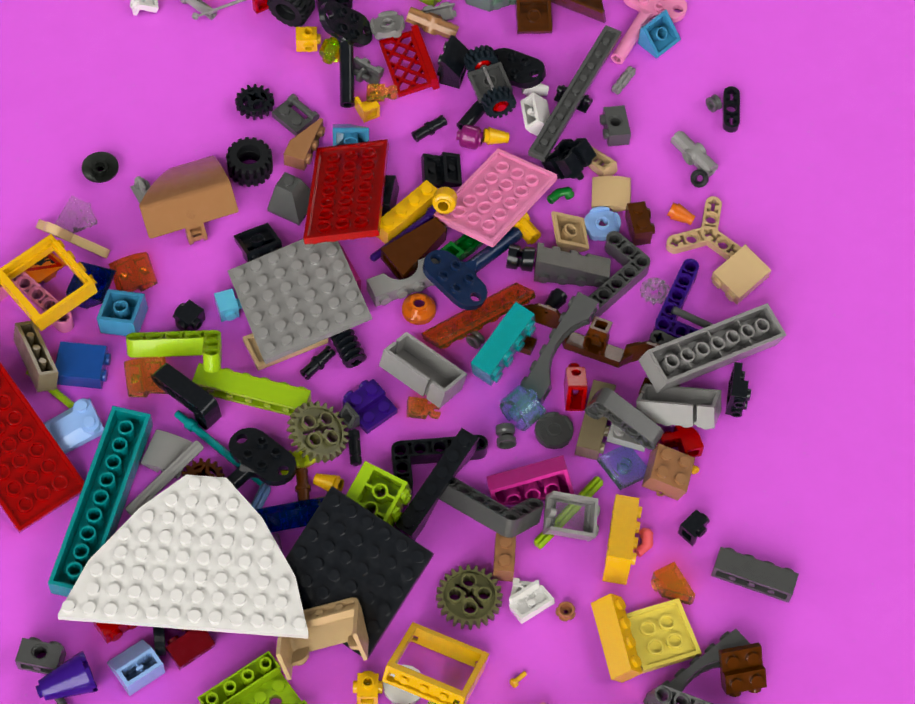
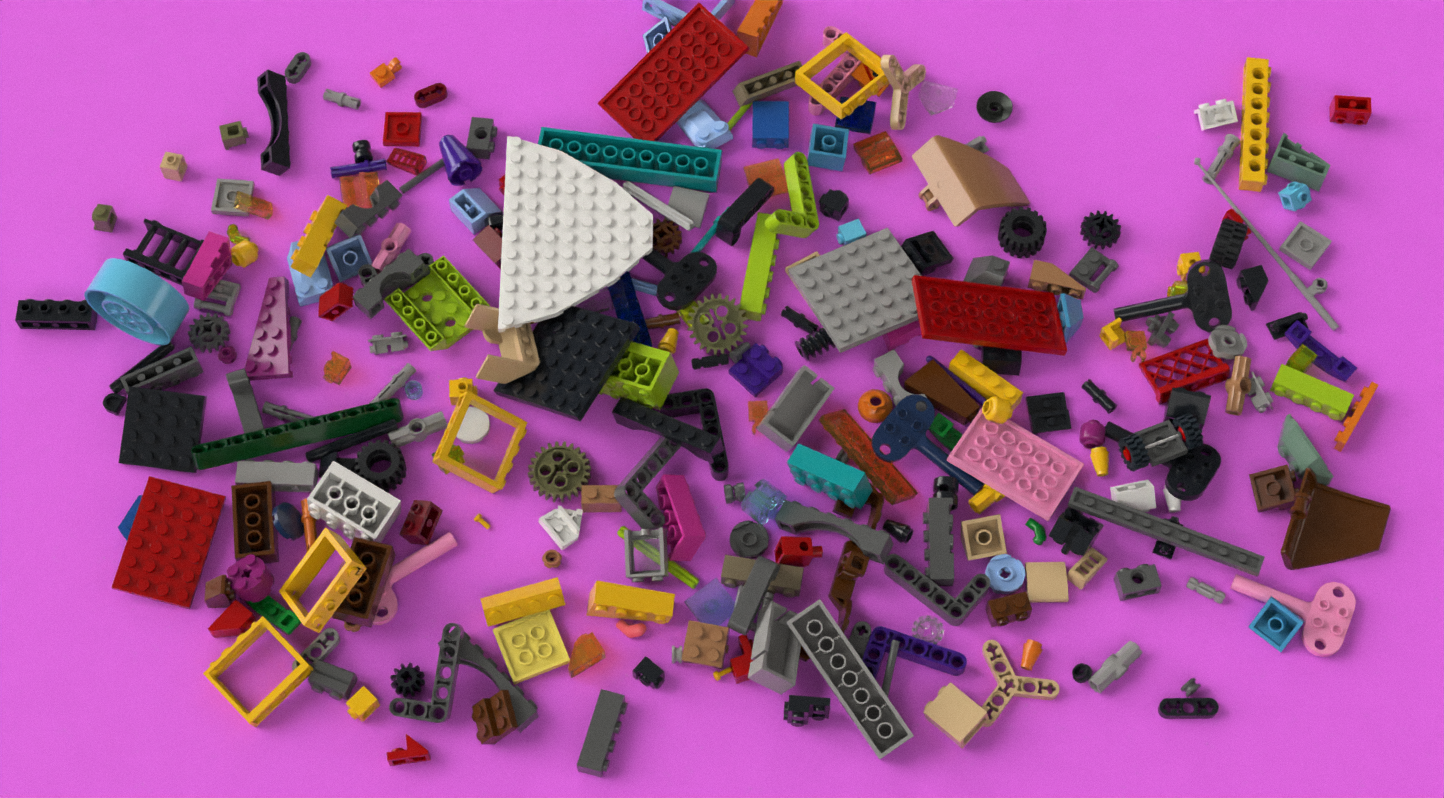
camera: 90 degrees right, 5 degrees up
none -> light grey bush [672,645,682,664]

